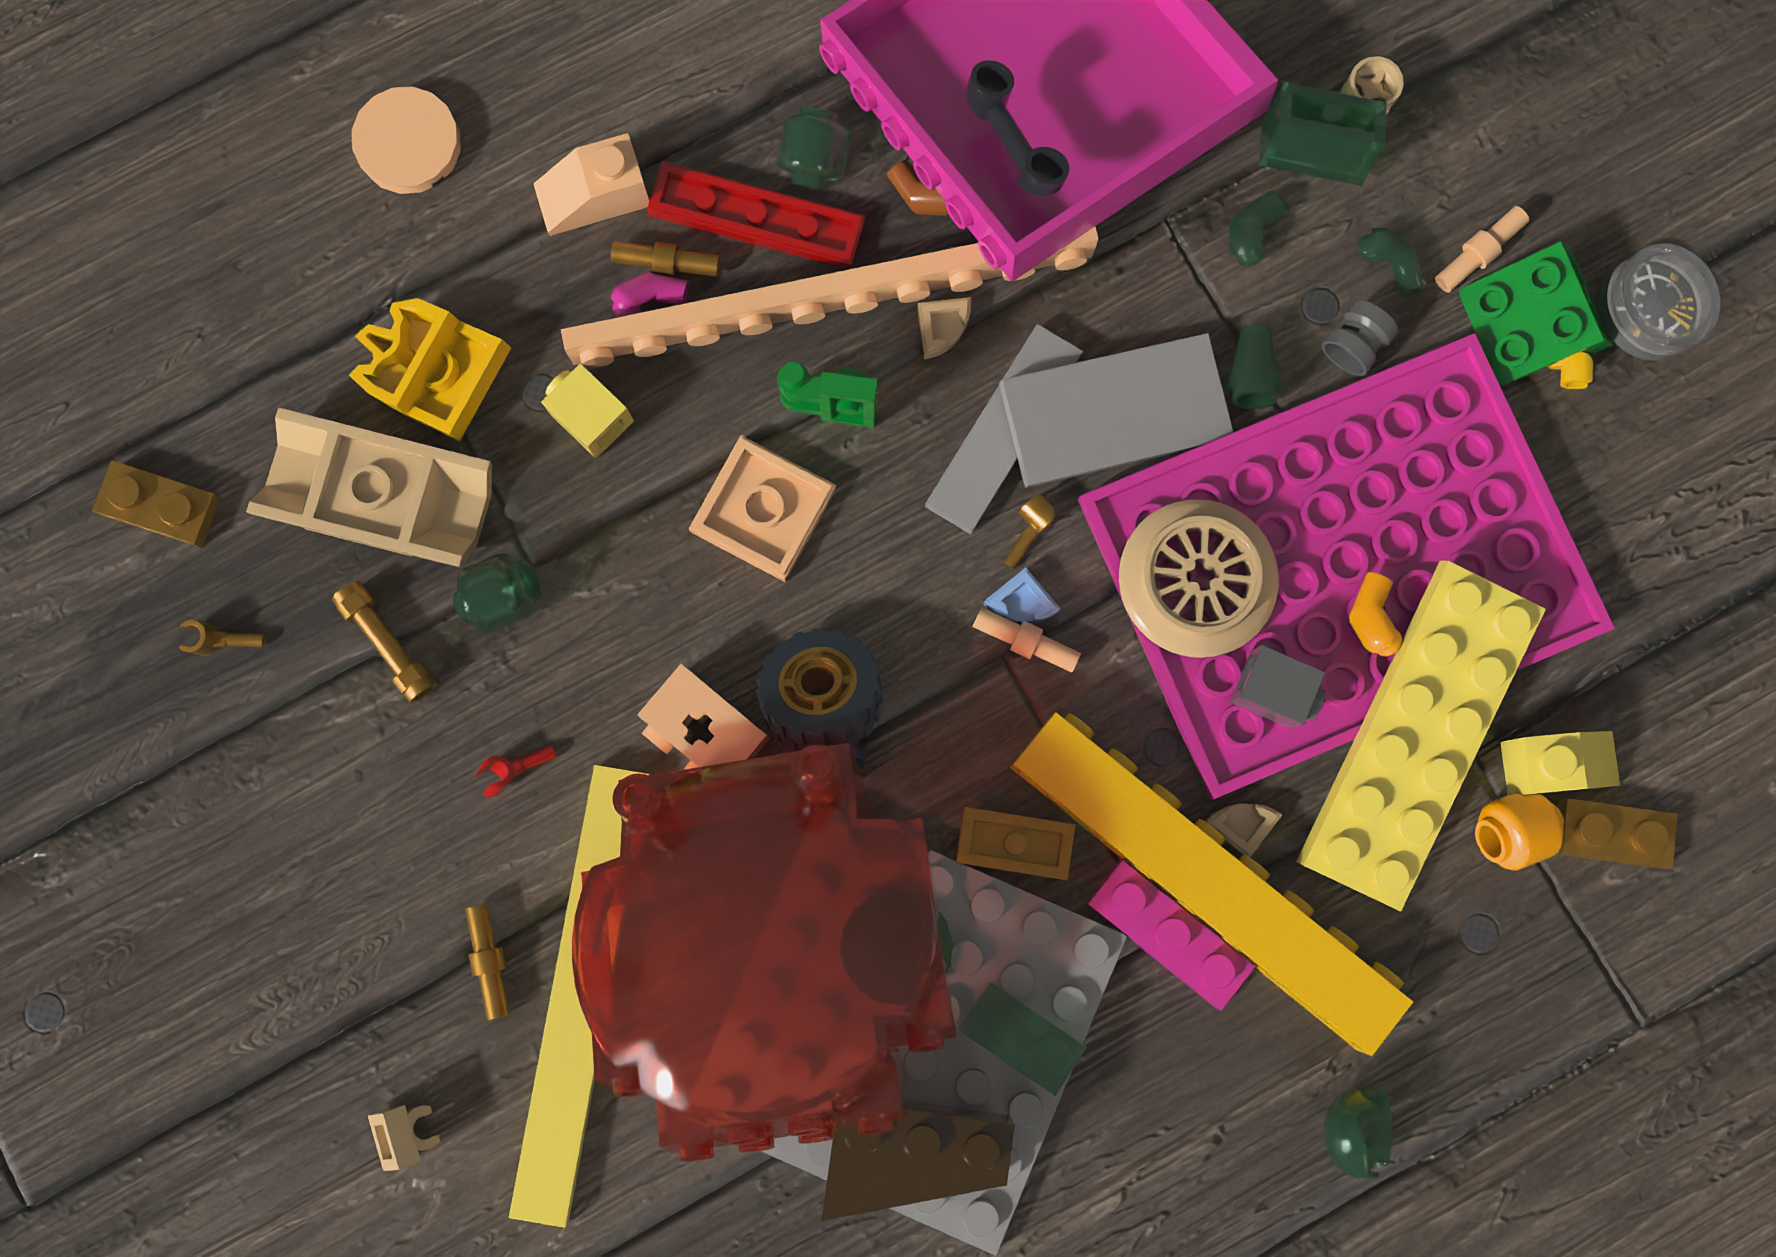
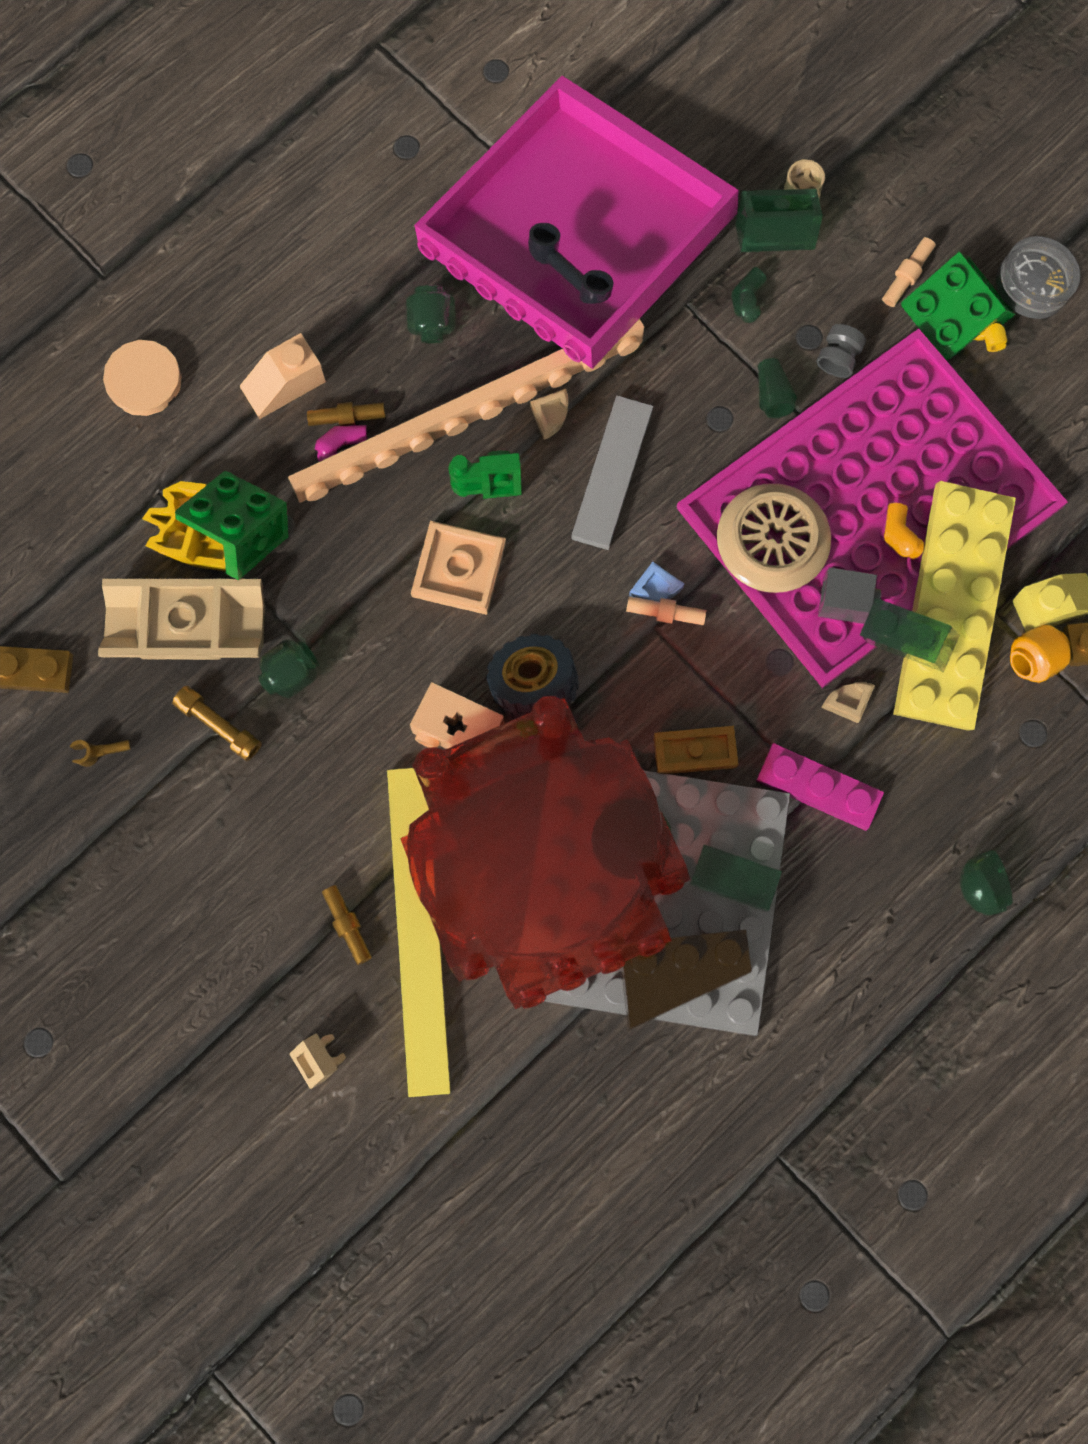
camera: 10 degrees left, 5 degrees down
red hand [475,746,556,797] -> none
light yellow brick [541,364,634,459] -> none
red tile [647,161,866,270] -> none
dark orange arm [887,159,949,216] -> none
light grey tile [999,333,1233,488] -> none
pearl gold hand [1003,494,1055,570] -> none
yellow brick [1009,712,1413,1056] -> none
clear green arm [1358,227,1427,296] -> none
none -> green bracket [175,471,289,580]
none -> clear green brick [860,598,960,672]

